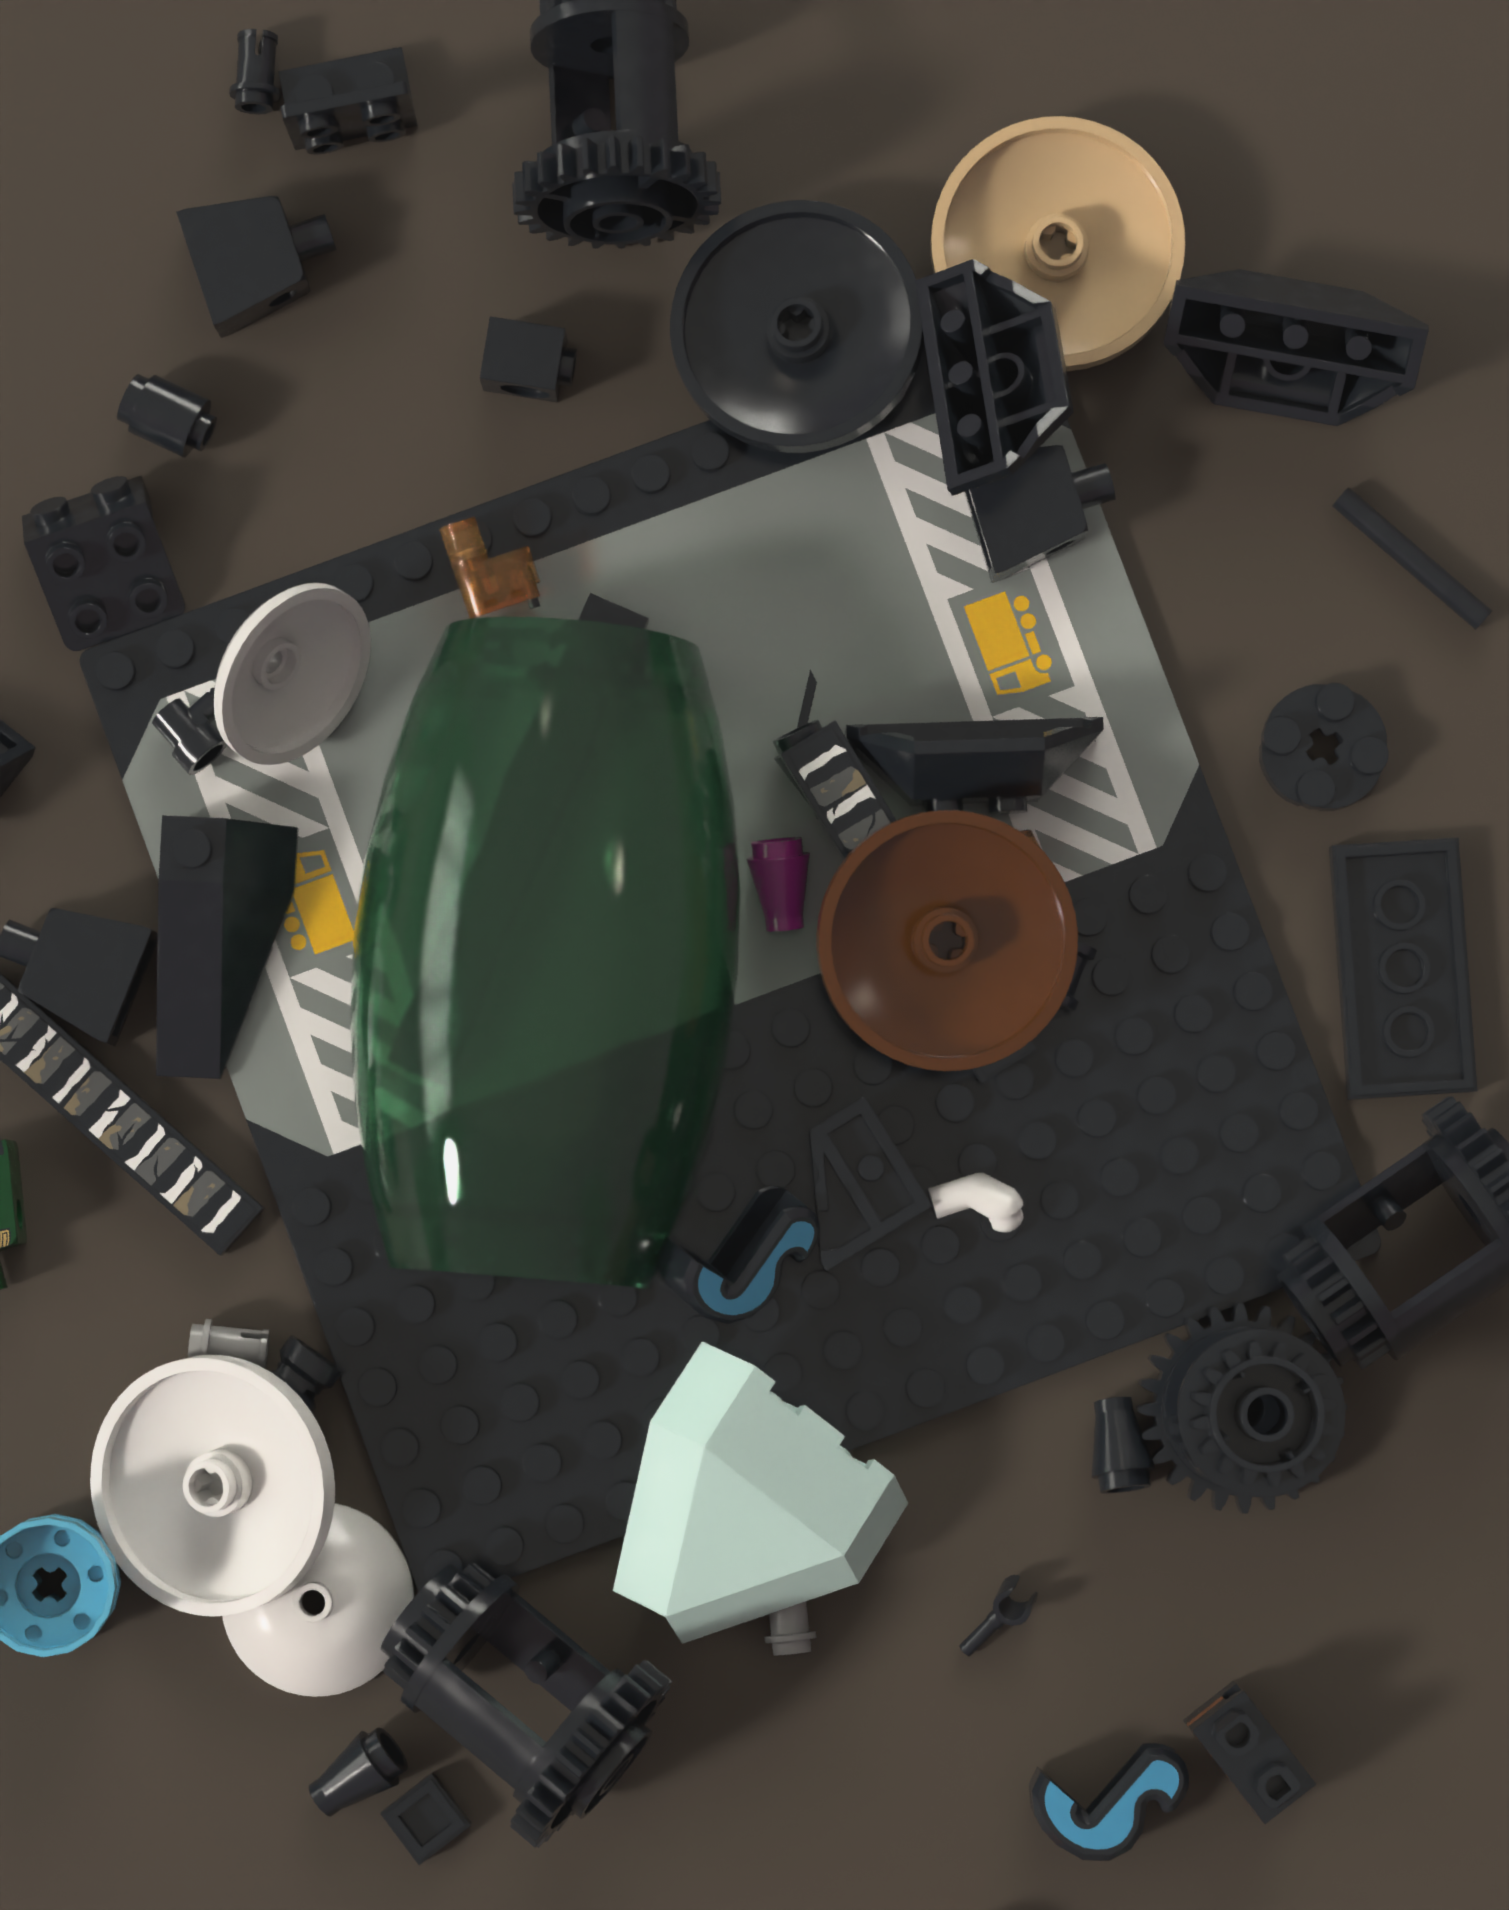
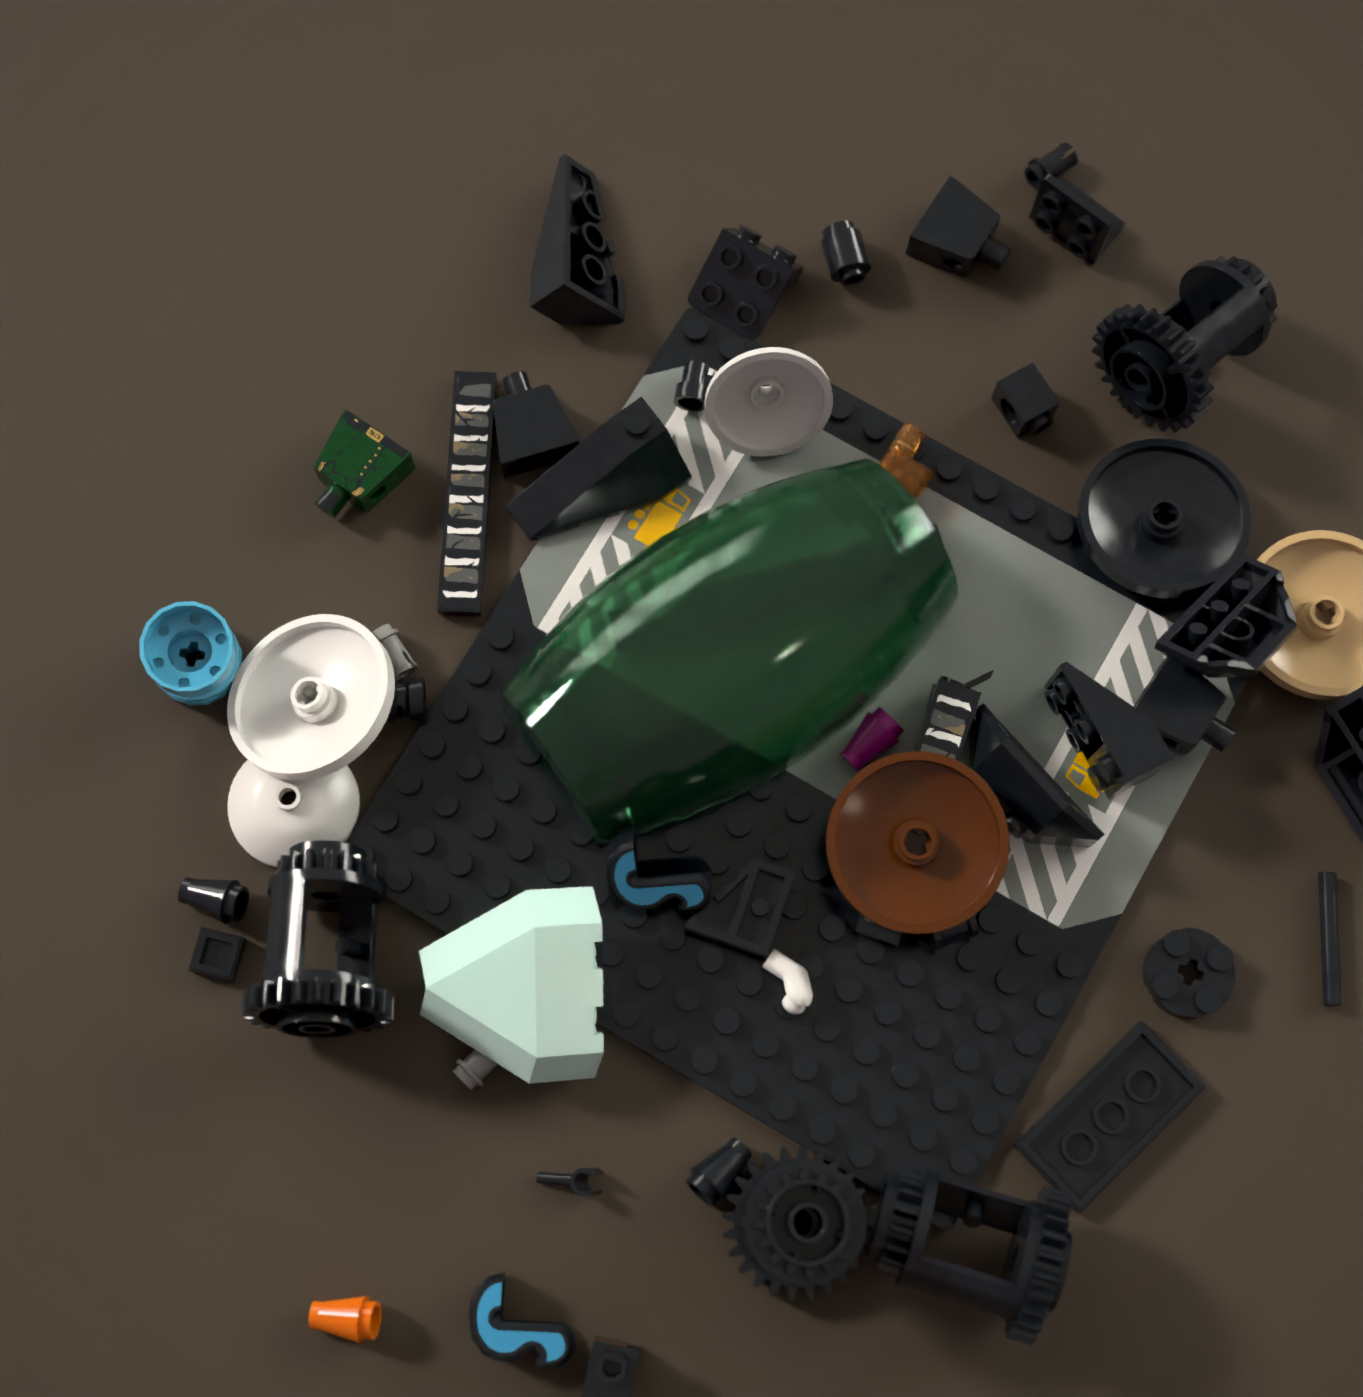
camera: 50 degrees right, 10 degrees down
none -> black slope [1045,662,1174,799]

